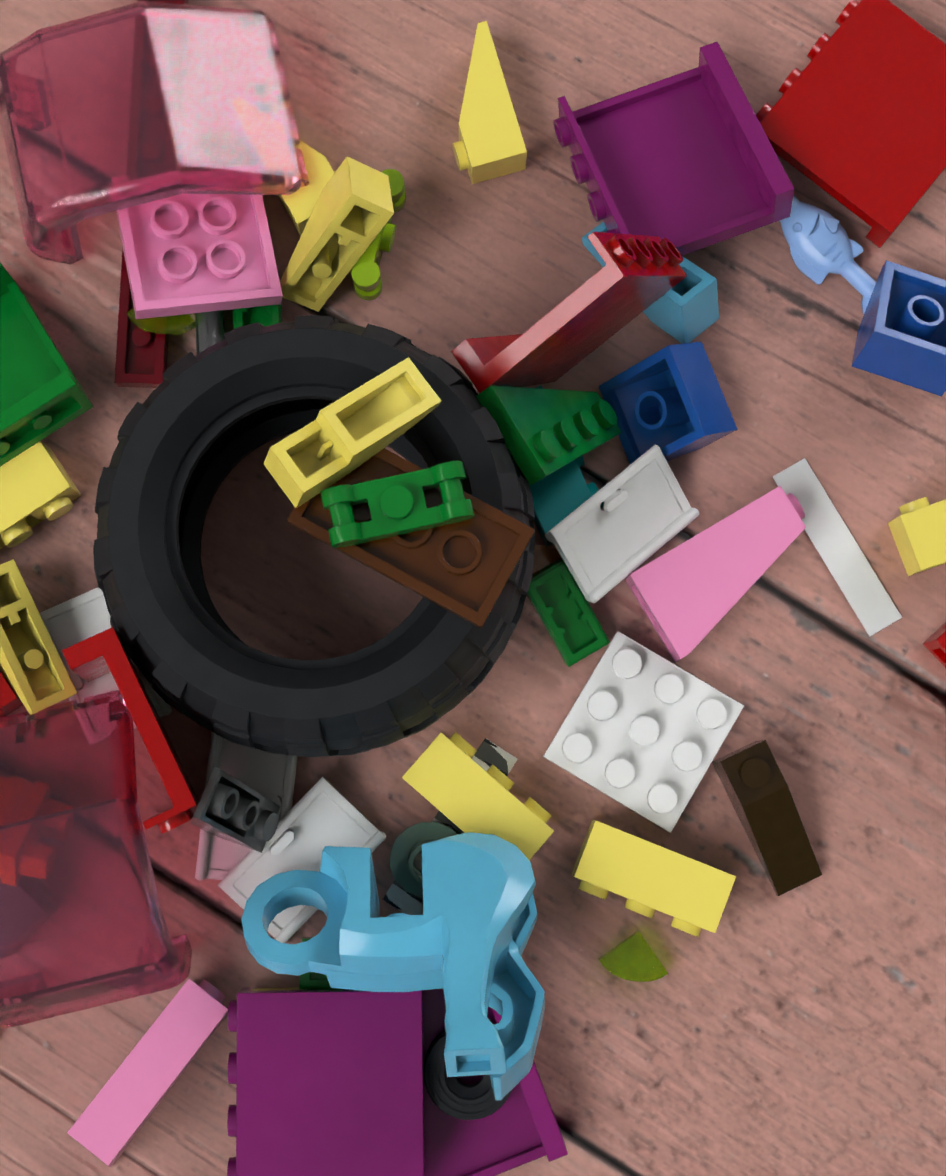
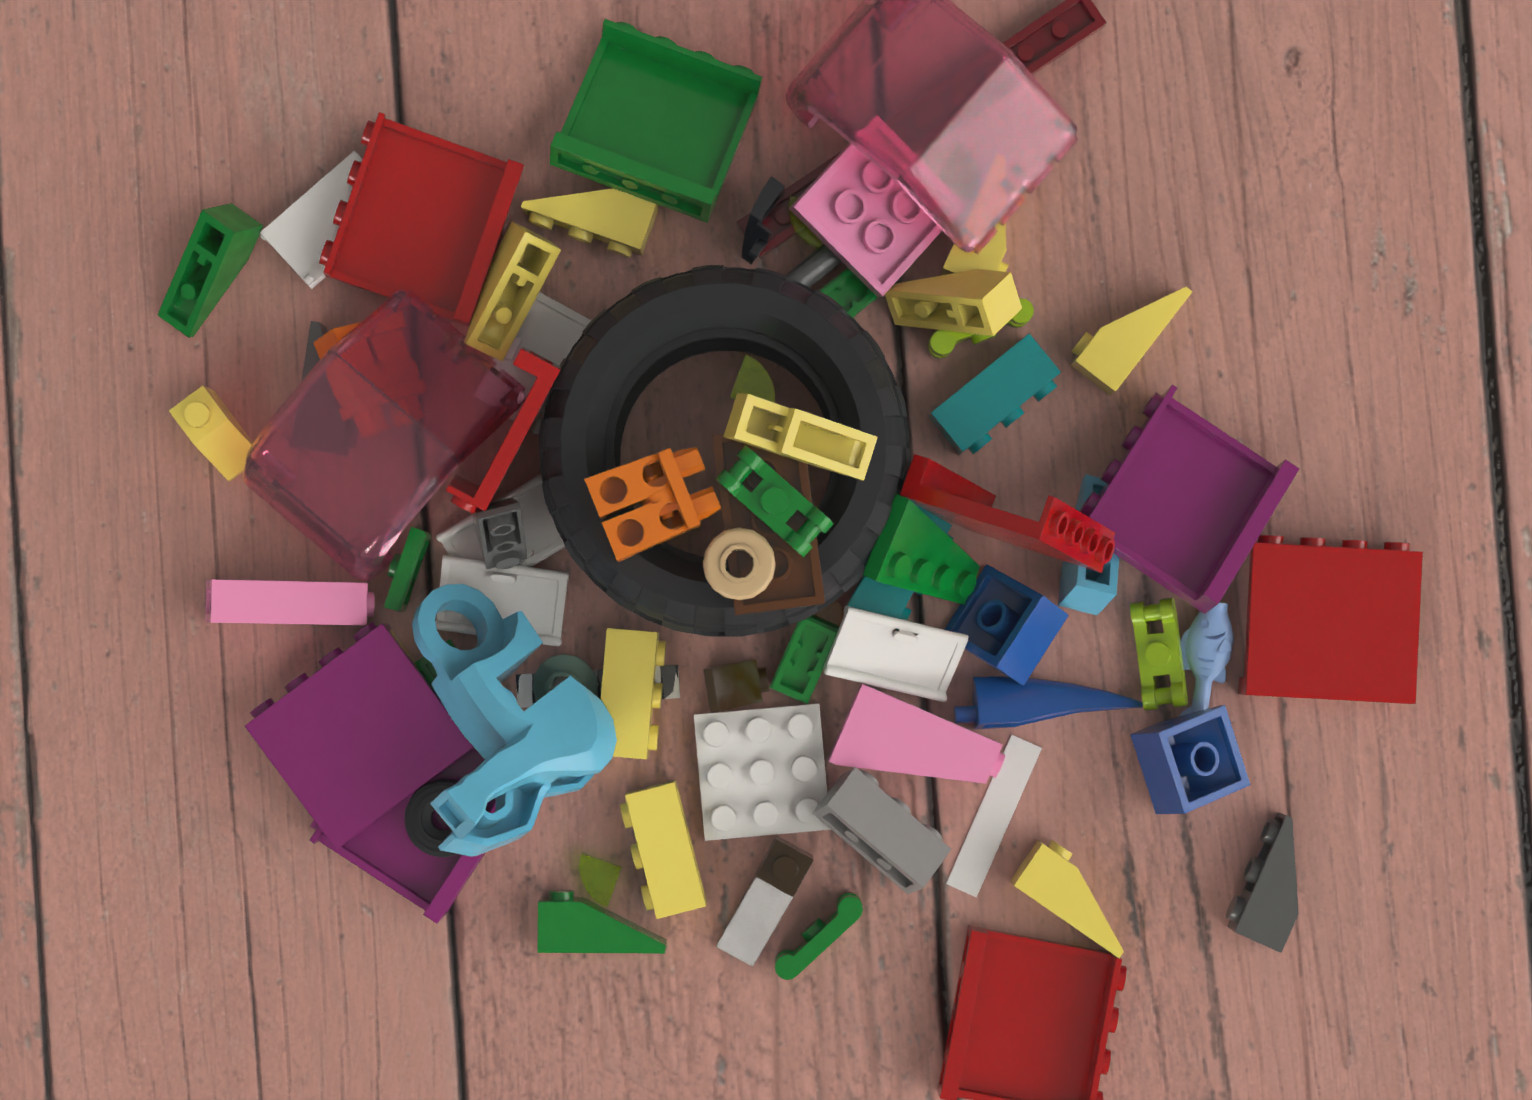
camera: 55 degrees right, 5 degrees up
none -> green plate [384,527,432,612]
none -> green slope [537,890,667,954]
none -> orange hips [584,447,721,562]
none -> tan piece [703,527,776,600]
none -> dark brown slope [703,659,769,713]
none -> clear neon green tile [730,355,775,403]
none -> black slope [741,176,785,265]
none -> green plate [775,892,863,980]
none -> light grey brick [812,767,951,895]
none -> teal brick [928,333,1061,455]
none -> blue piece [954,676,1143,730]
none -> lime plate [1130,597,1188,711]

